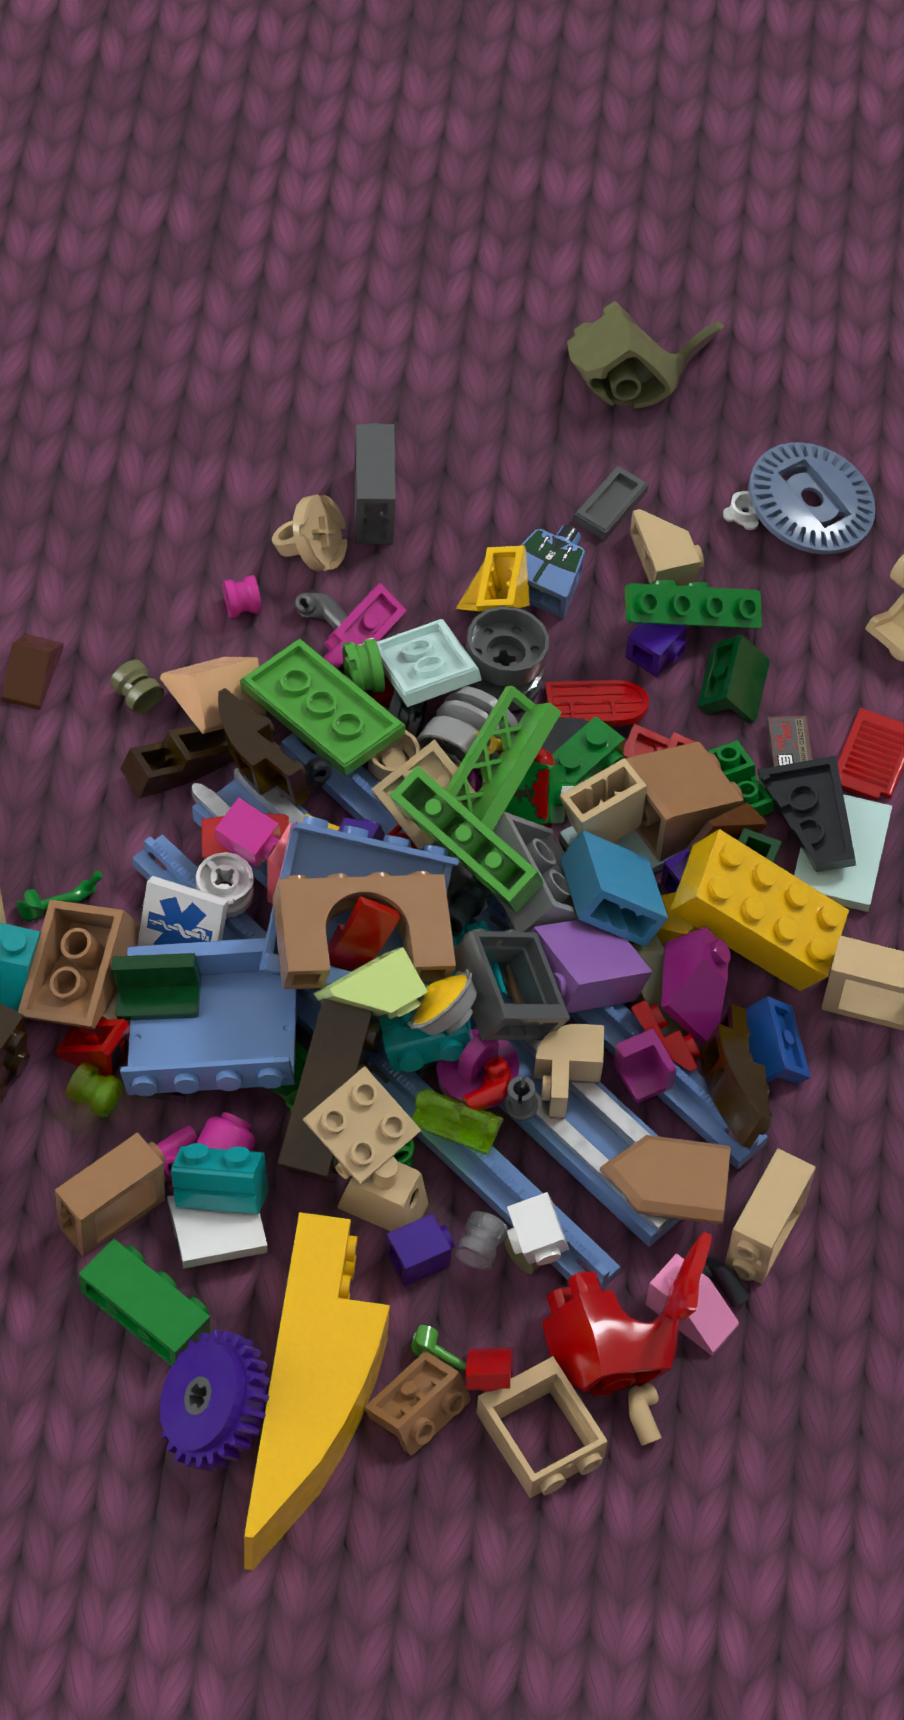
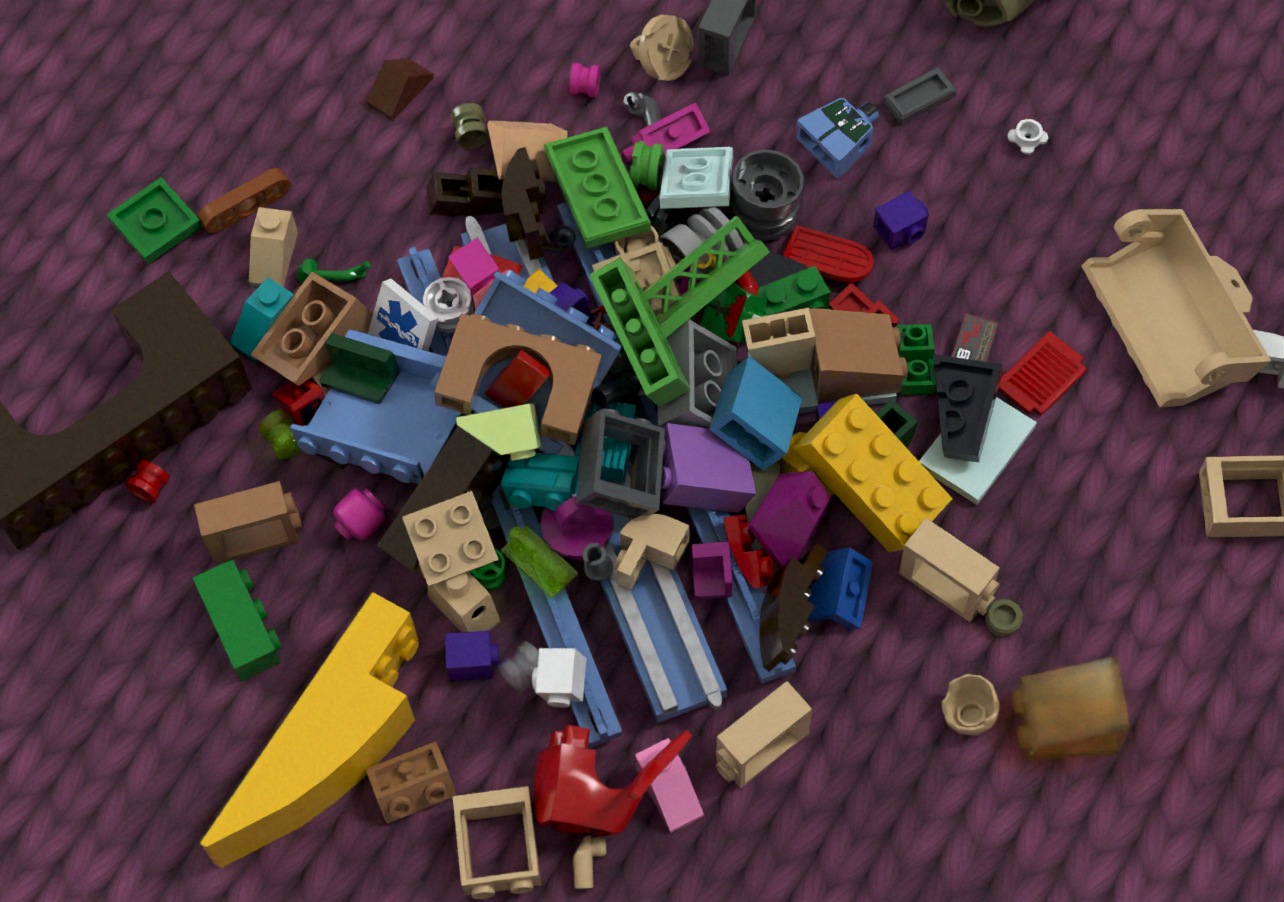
camera: 30 degrees right, 5 degrees up
dark pink arm [157,1124,198,1181] -> none
dark purple gear [159,1329,270,1472] -> none
white slope [167,1195,267,1269] -> none
teal brick [171,1143,269,1214] -> none
piece [408,969,477,1035] -> none
bright green hand [411,1325,466,1373] -> none
yellow slope [456,546,530,611] -> none
red arm [462,1056,512,1115] -> none
red slope [465,1347,514,1392] -> none
medium nougat tile [600,1135,731,1225] -> none
green bracket [625,580,762,629] -> none
tan slope [630,509,704,586] -> none
reddish brown slope [688,803,767,852] -> none
dark green panel [697,635,770,723] -> none
black arm [702,1256,751,1308] -> none
sand blue piece [748,442,875,555] -> none

